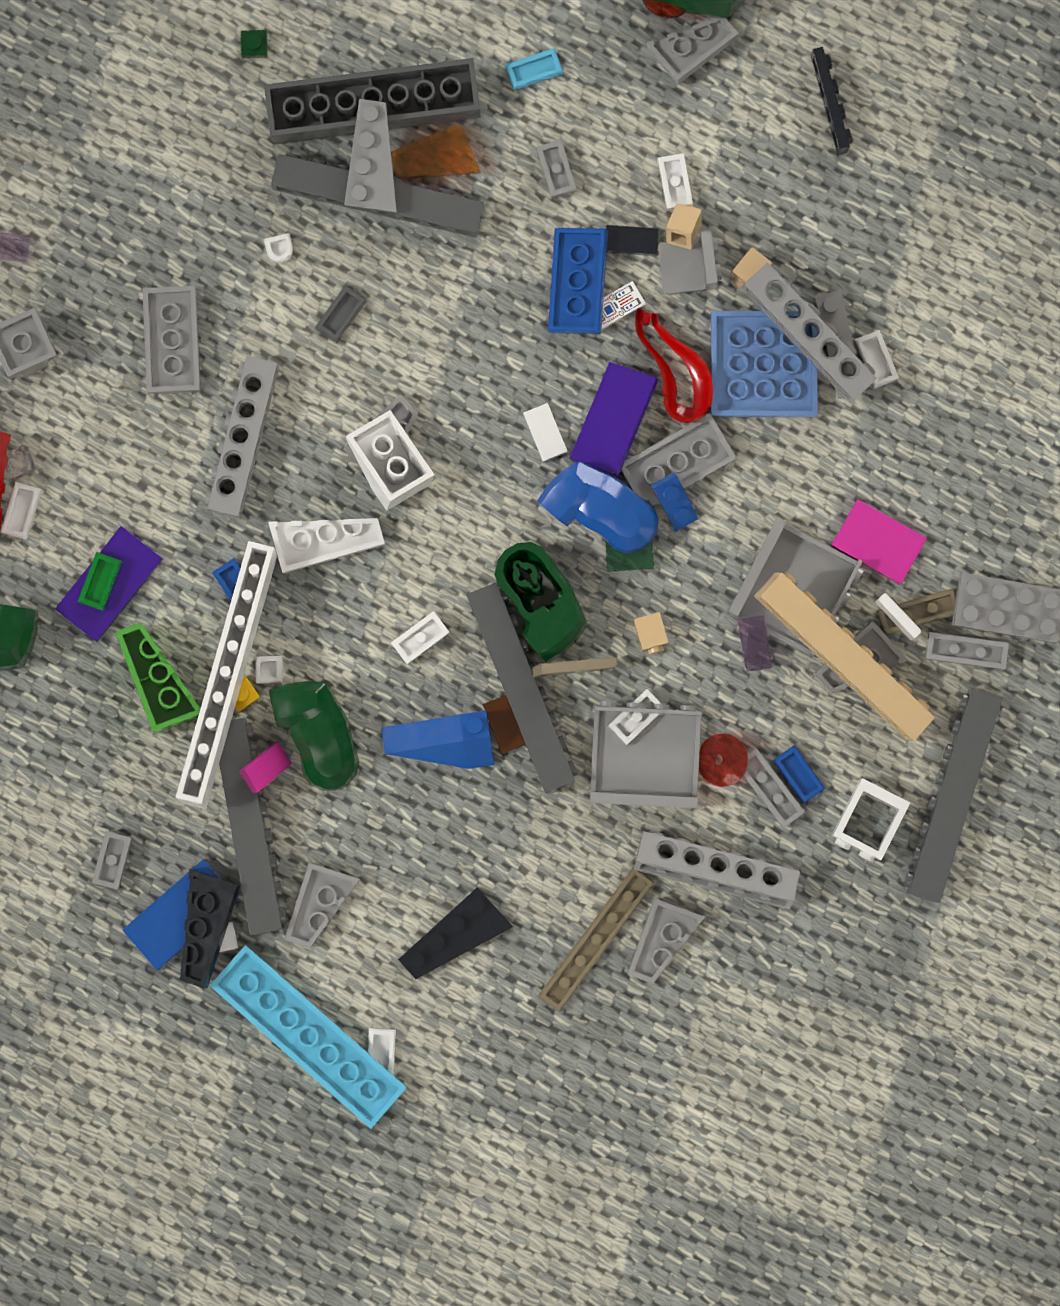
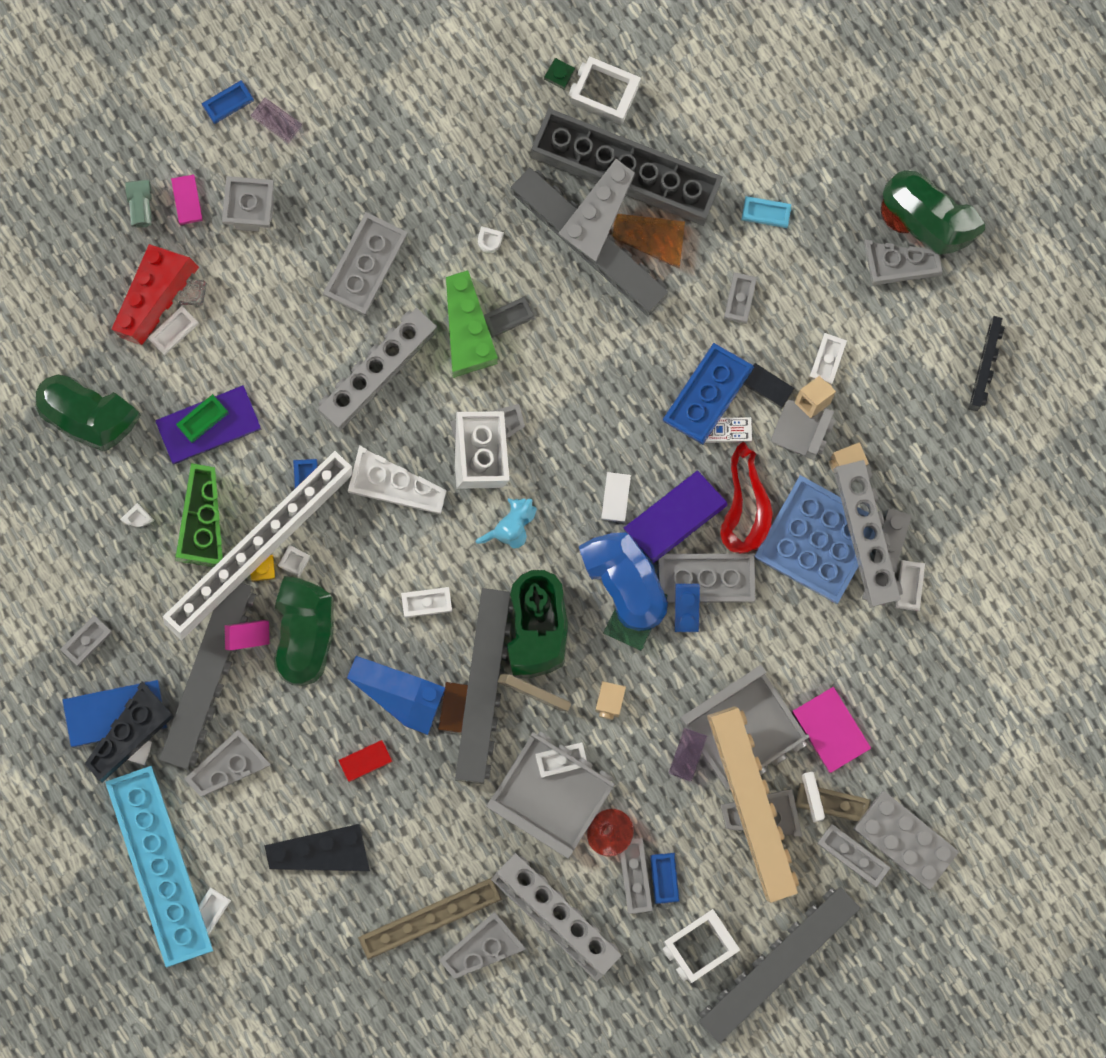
camera: 20 degrees right, 5 degrees down
none -> white tile [120,503,155,527]
none -> red tile [338,740,392,782]
none -> bright green wedge [446,270,498,378]
none -> medium azure animal [475,498,537,549]
none -> white window [569,56,641,125]

